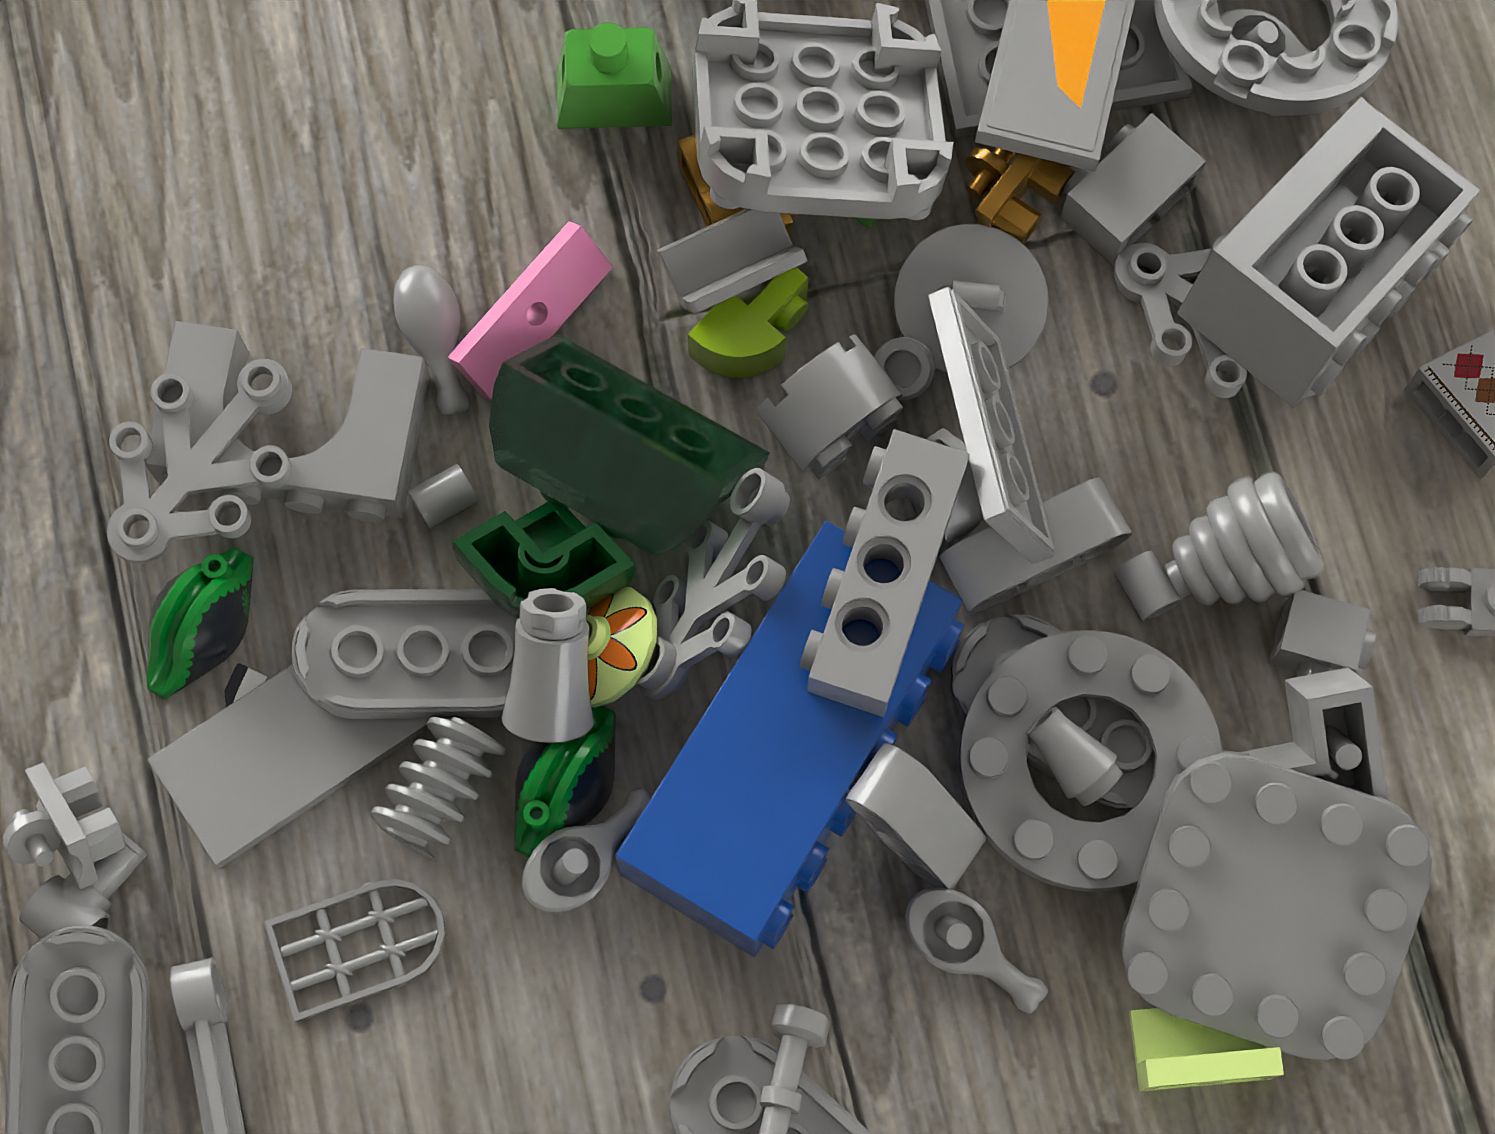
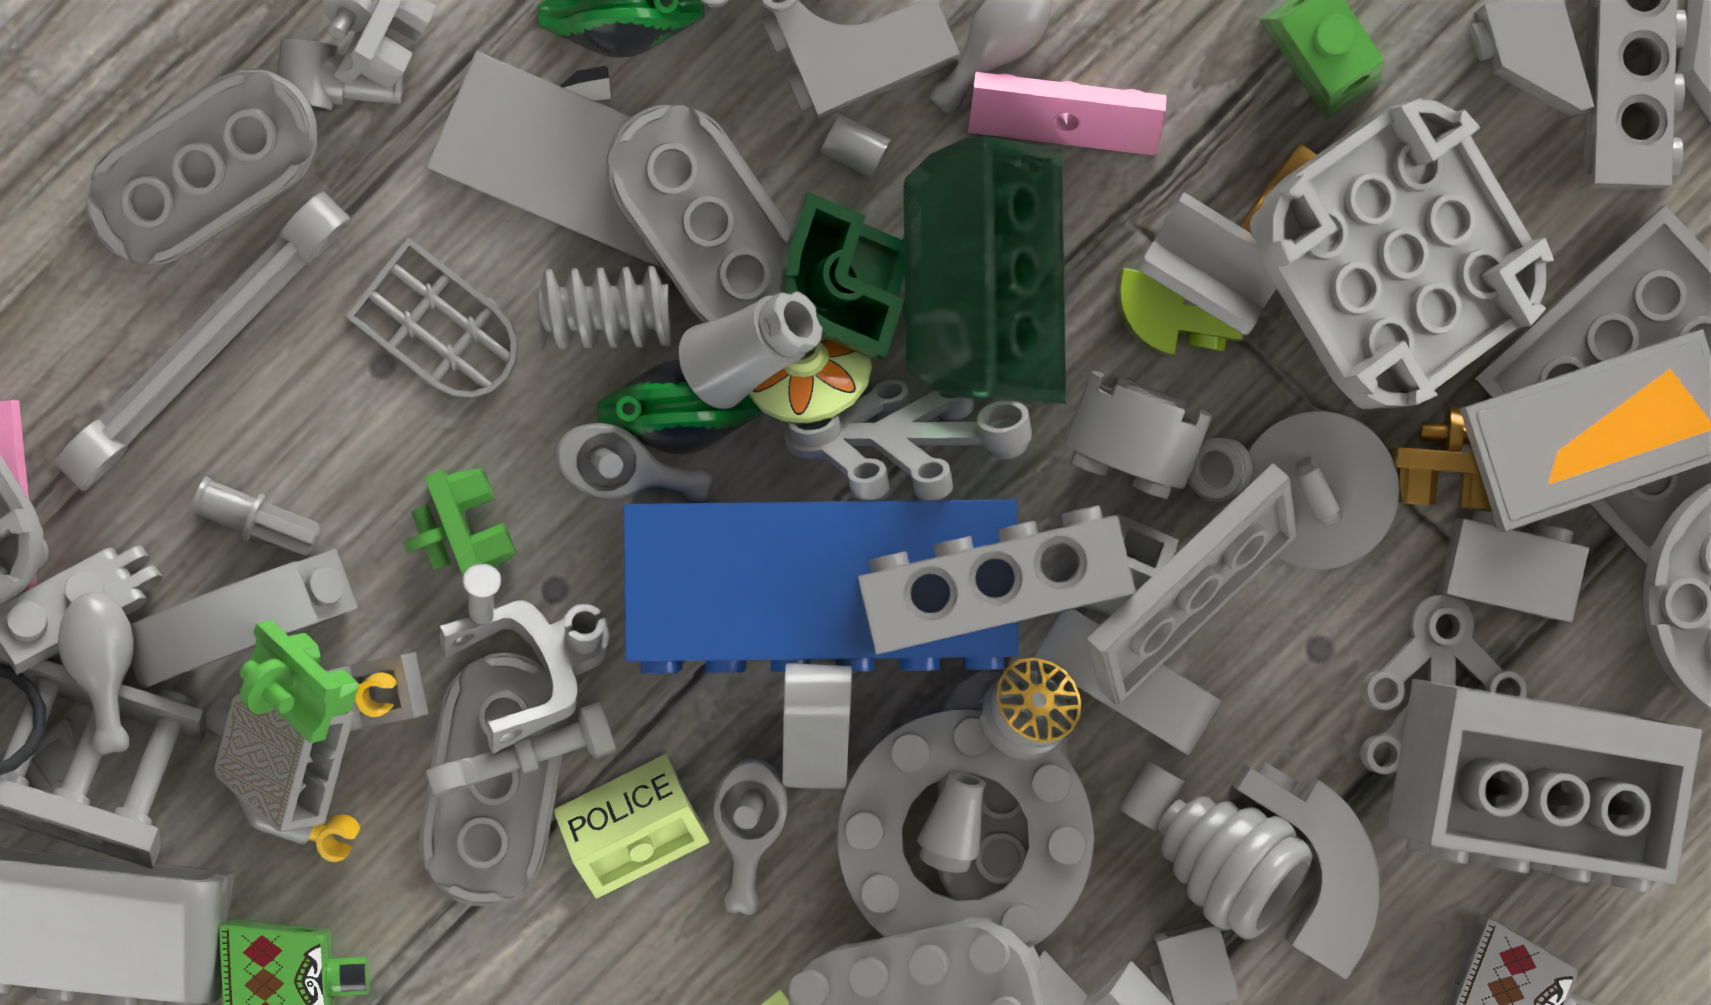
camera: 55 degrees right, 15 degrees up
none -> bright green hips [403,468,517,575]
none -> light grey piece [440,563,609,754]
none -> yellowish green panel [553,753,710,899]
none -> light grey wheel [979,657,1081,760]
none -> light grey arch [1231,762,1380,980]

